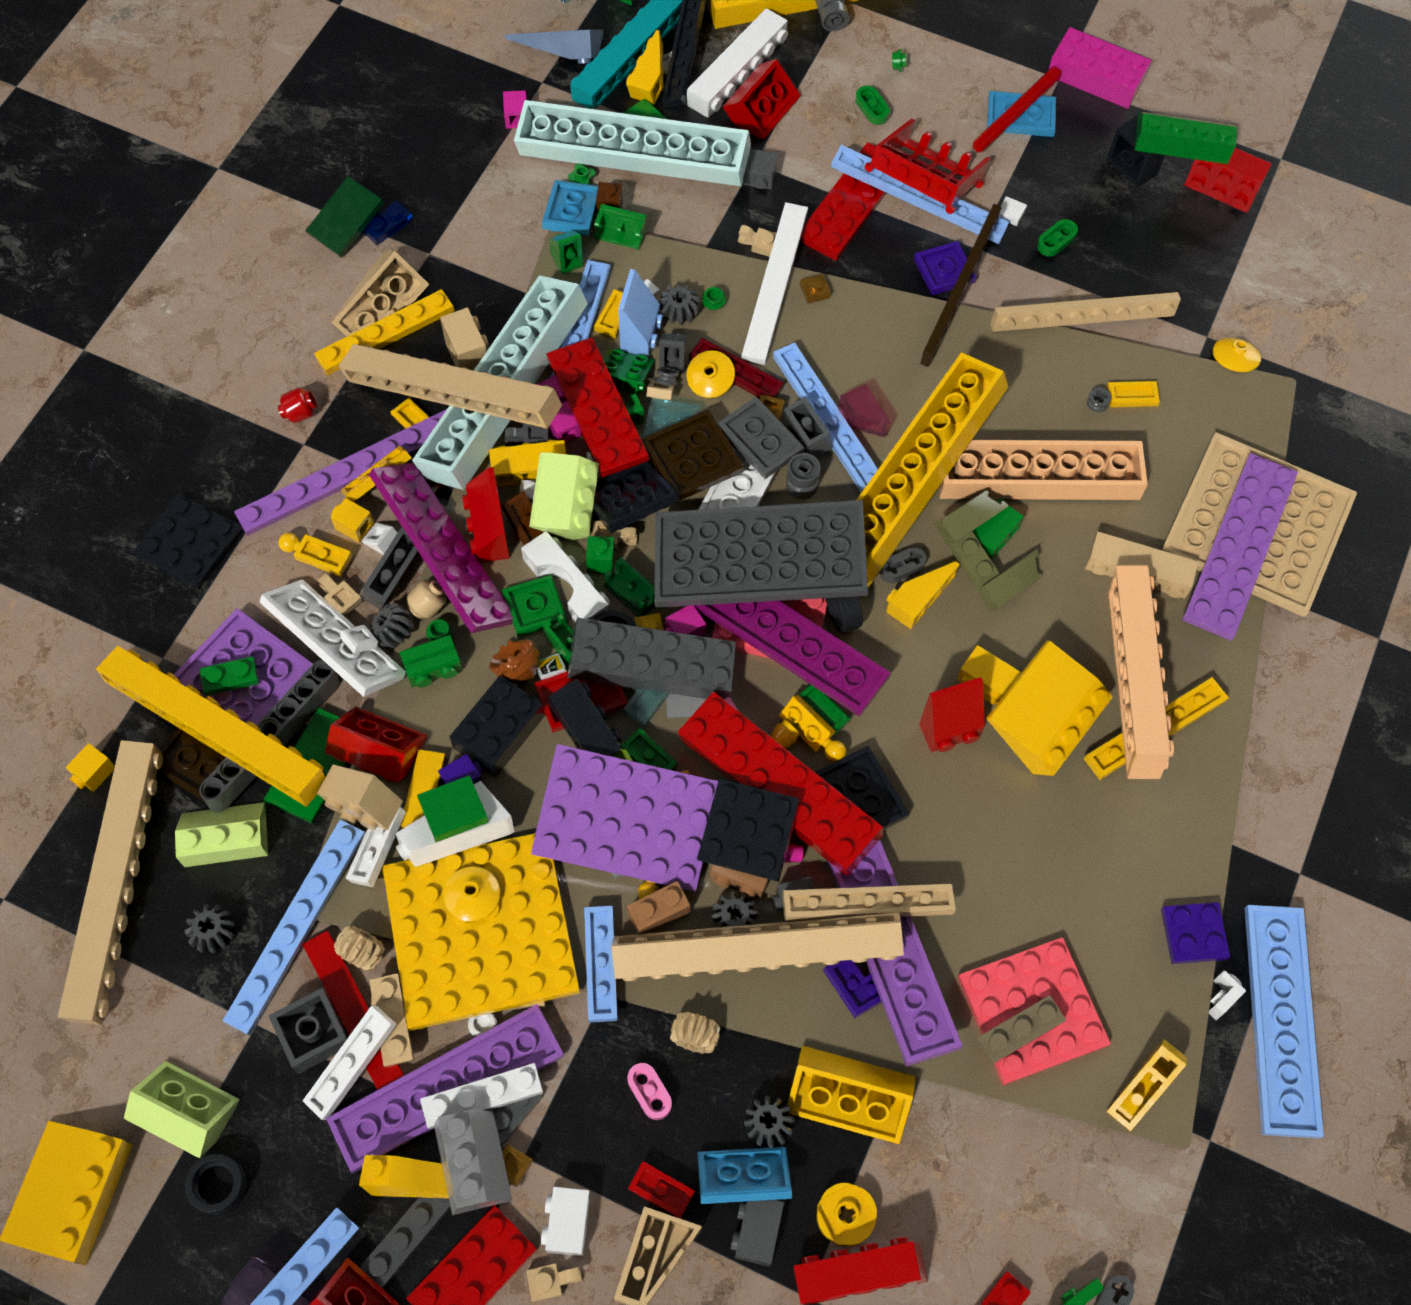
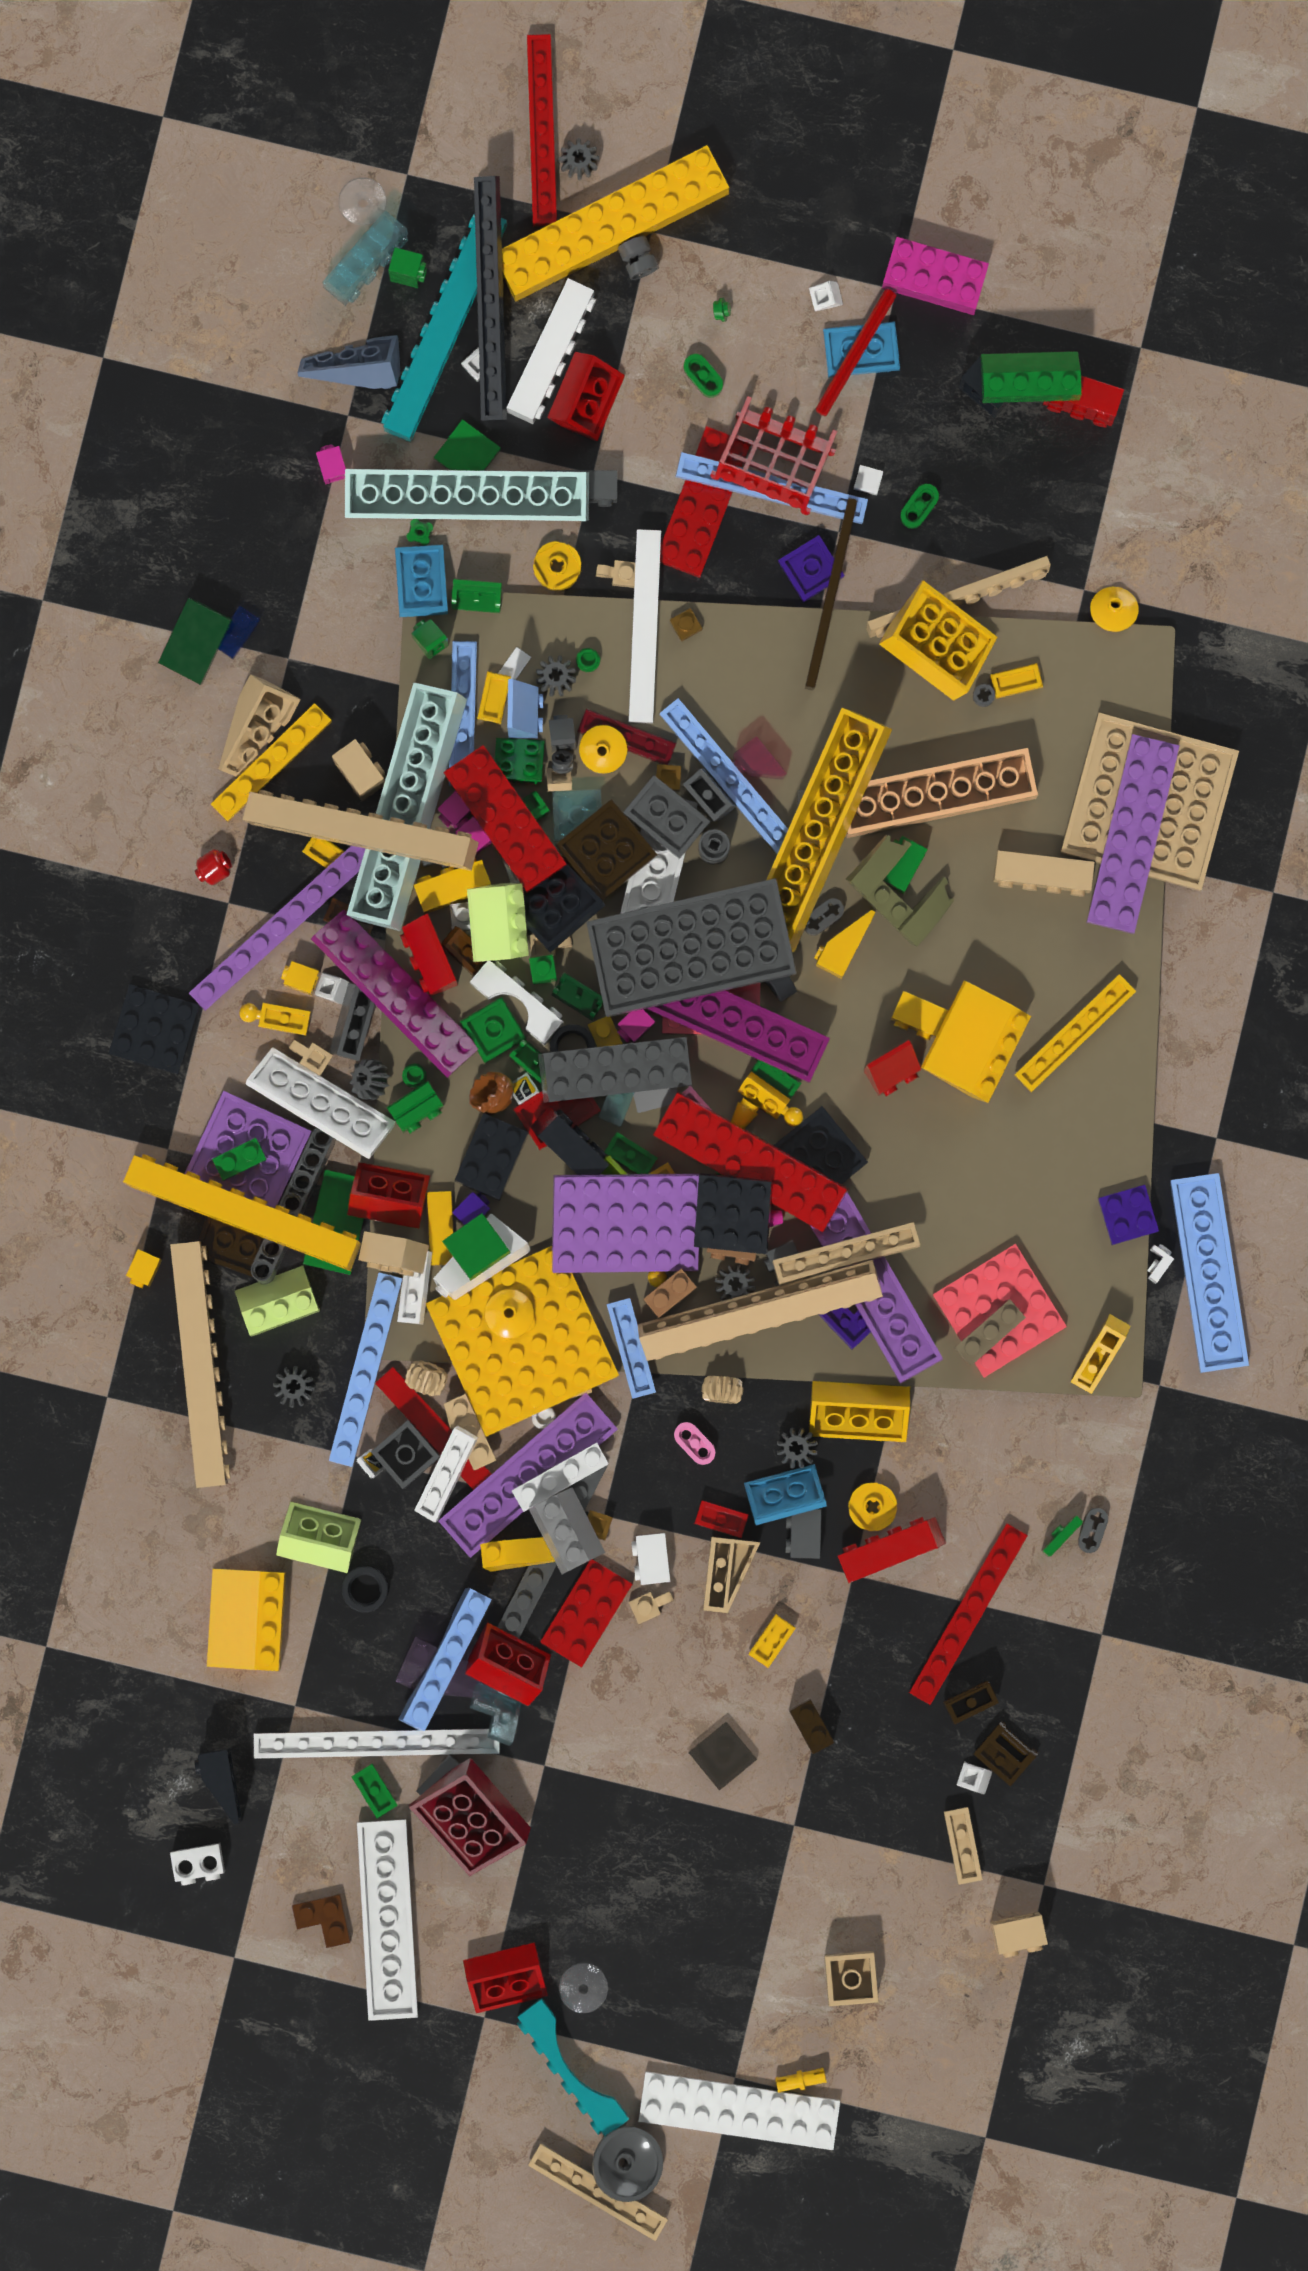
camera: 15 degrees left, 20 degrees up
white tile [340,625,378,654] -> none
yellow tile [341,446,411,502] -> none
tan head [407,580,447,619] -> none
reddish brown brick [596,182,623,215] -> none
yellow slope [626,30,664,105] -> none
light nougat brick [1108,565,1174,779] -> none
none -> slope [357,1449,385,1478]
none -> yellow plate [533,541,581,591]
none -> white slope [809,281,843,311]
none -> yellow slope [879,580,998,701]

